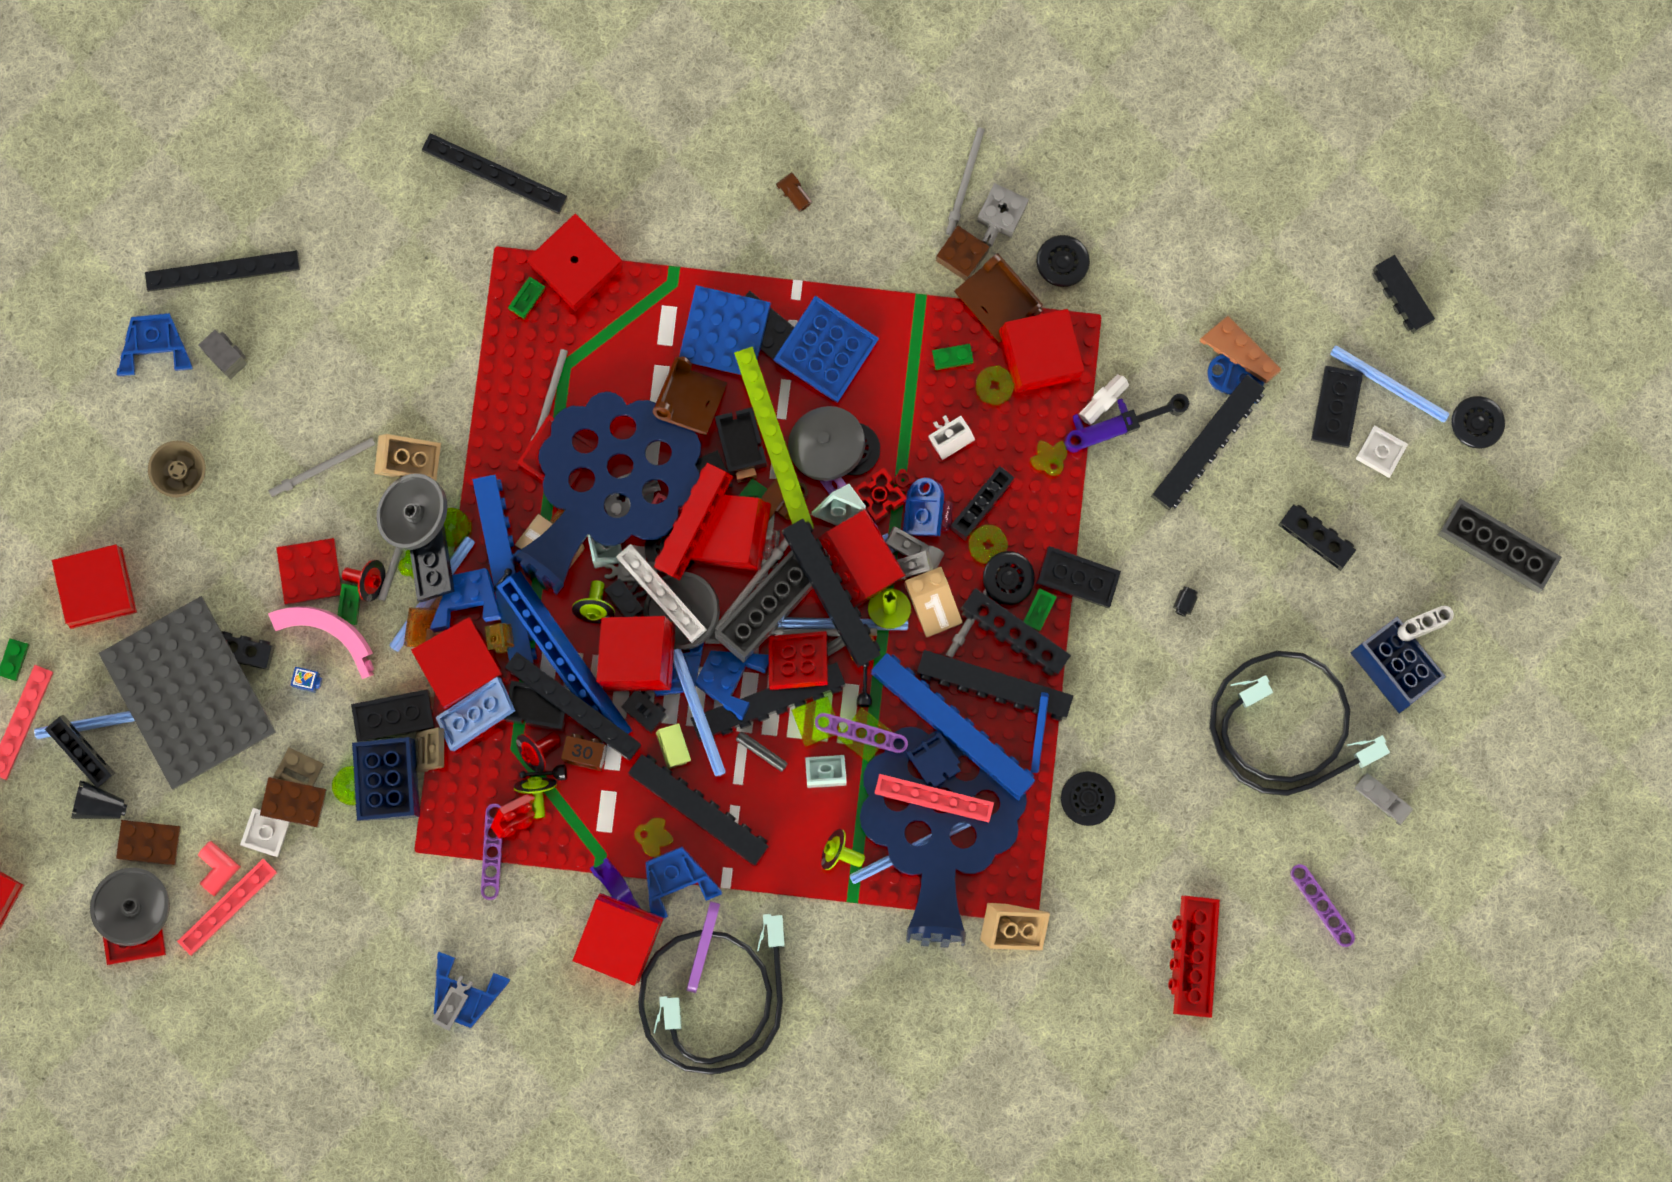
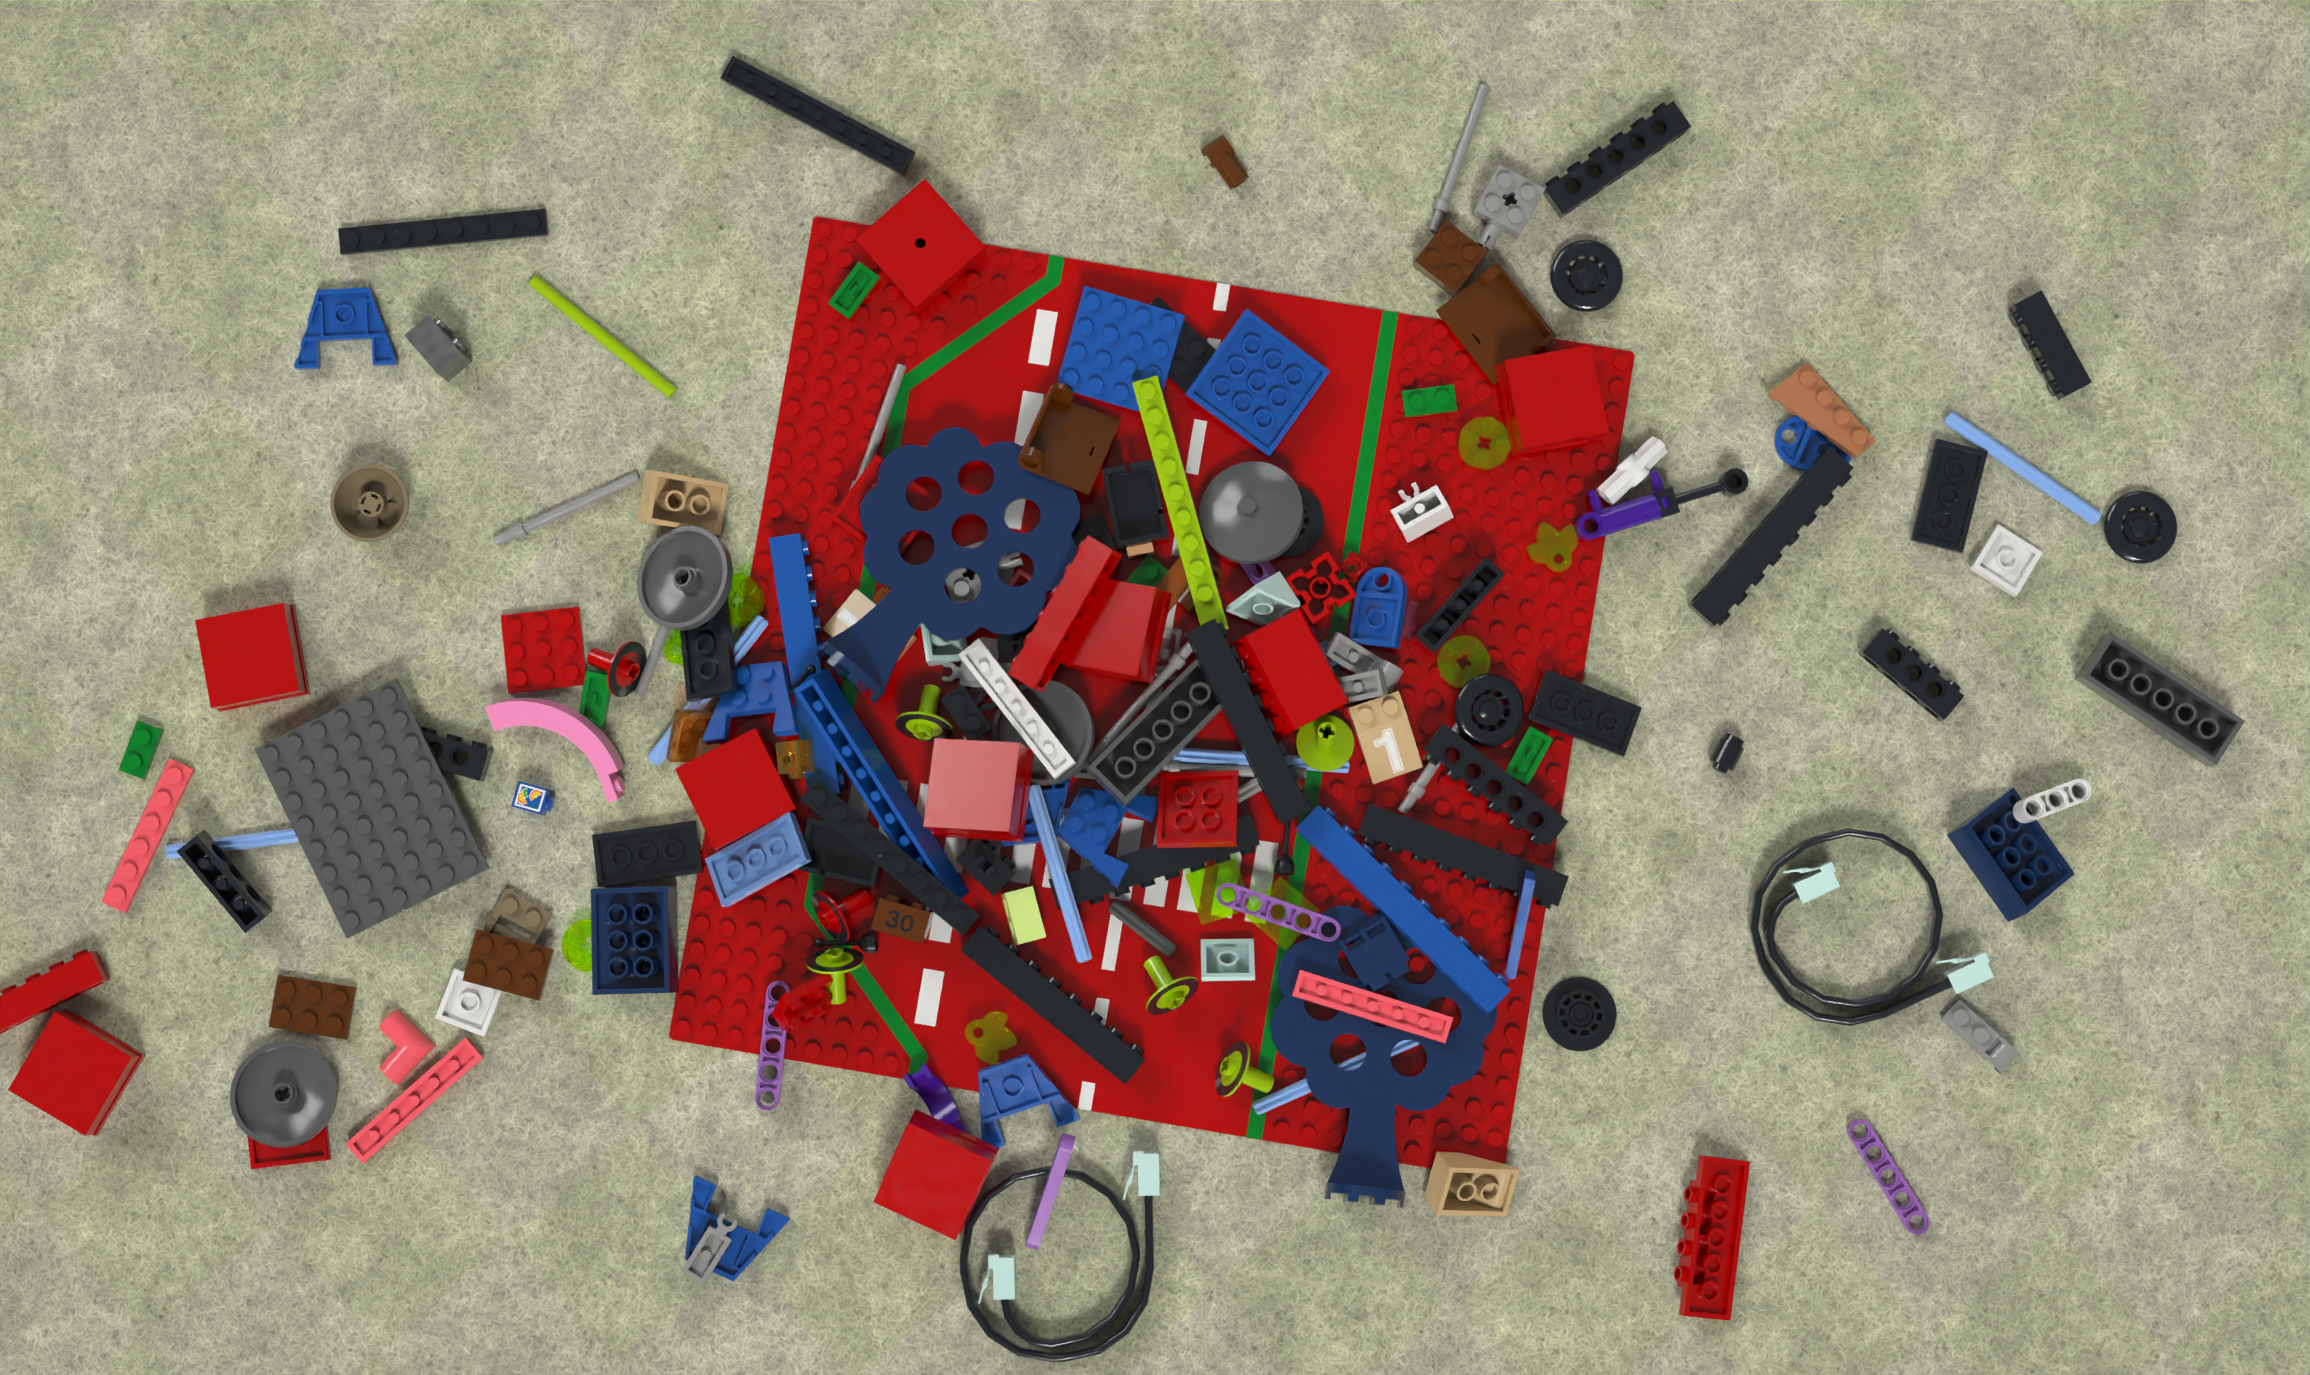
camera: 10 degrees right, 5 degrees up
black cone [71,780,127,819] -> none
dark tan plate [416,727,444,772] -> none
none -> lime piece [529,275,677,399]
none -> lime piece [1144,956,1199,1015]
none -> black brick [1543,101,1691,219]

